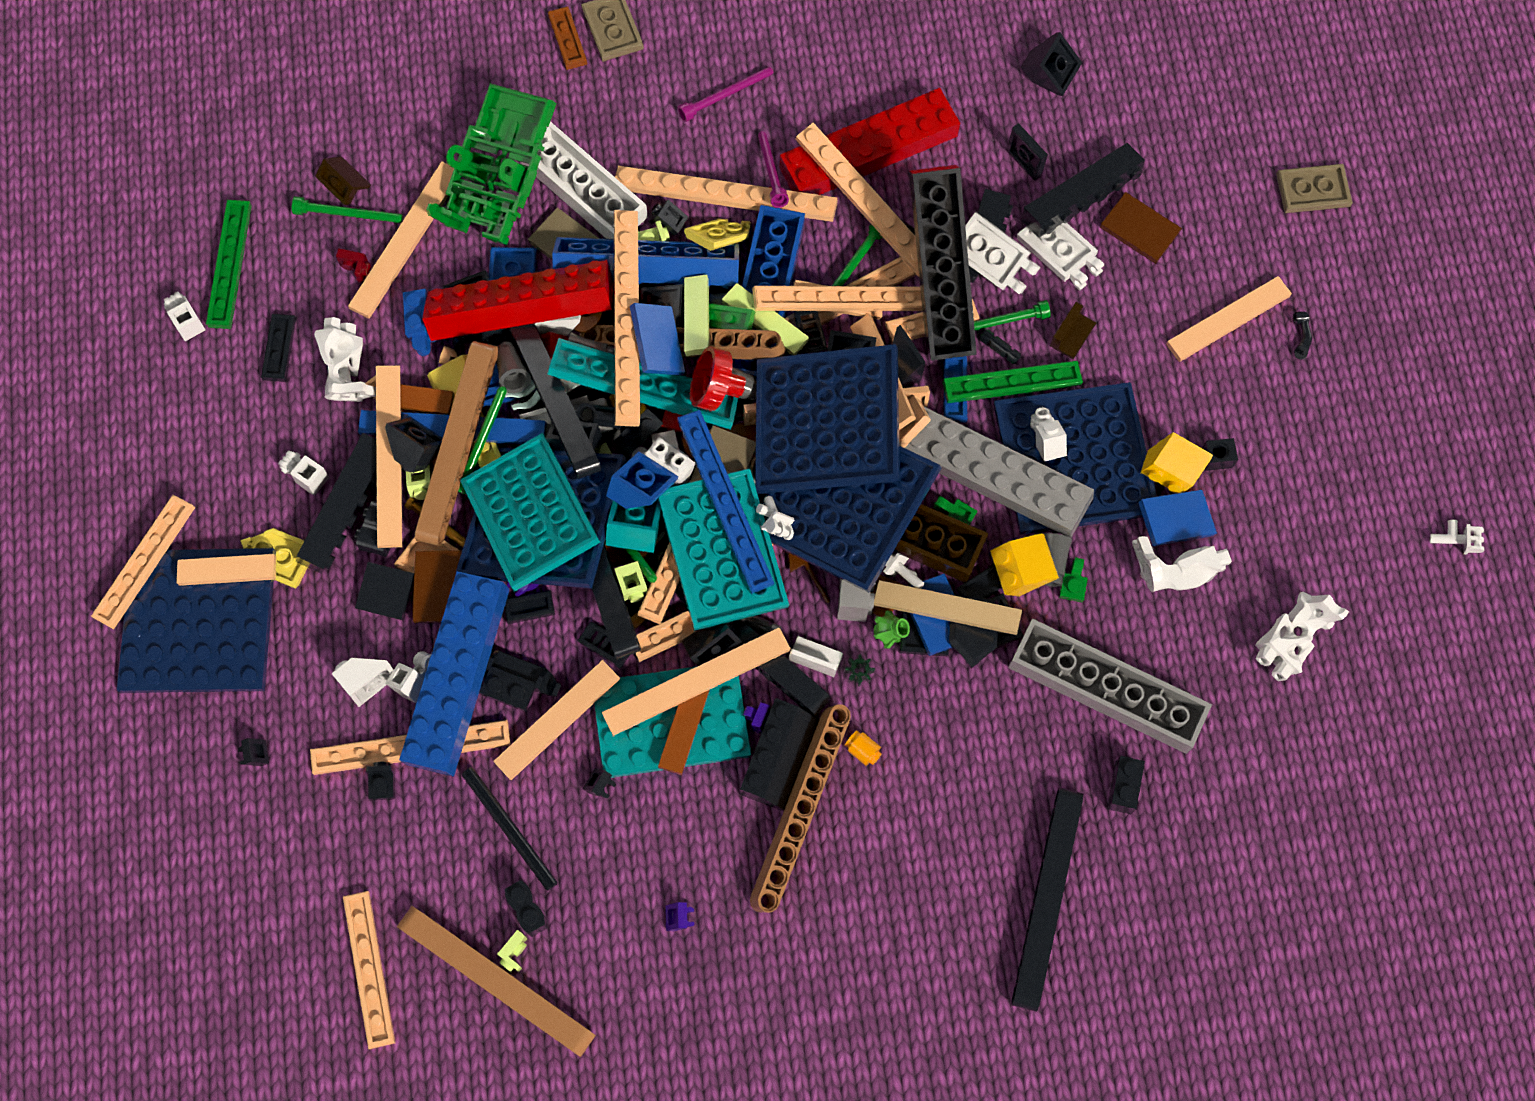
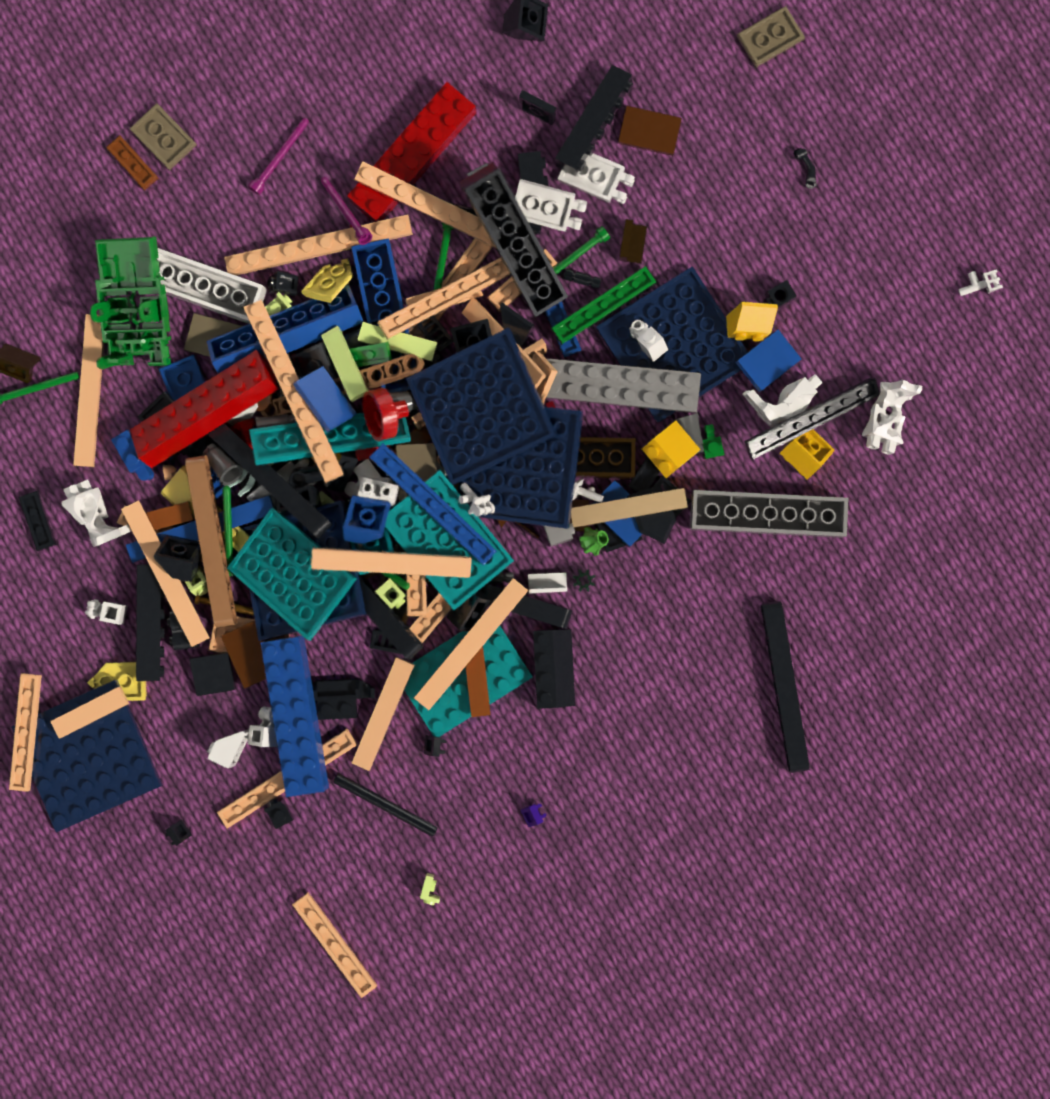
camera: 20 degrees left, 15 degrees up
dark red bracket [336,248,371,283] -> none
medium nougat beam [397,906,596,1057] -> none
black tile [504,590,555,624] -> none
black brick [505,880,548,937] -> none
dark purple tile [743,702,771,734] -> none
medium nougat beam [750,704,851,913] -> none
light orange brick [845,730,882,766] -> none
green plate [933,496,978,525] -> none
black brick [1106,756,1145,815] -> none
light nougat tile [1166,276,1292,362] -> none
none -> light nougat tile [311,548,471,578]
none -> tile [744,377,880,459]
none -> yellow slope [780,429,835,480]

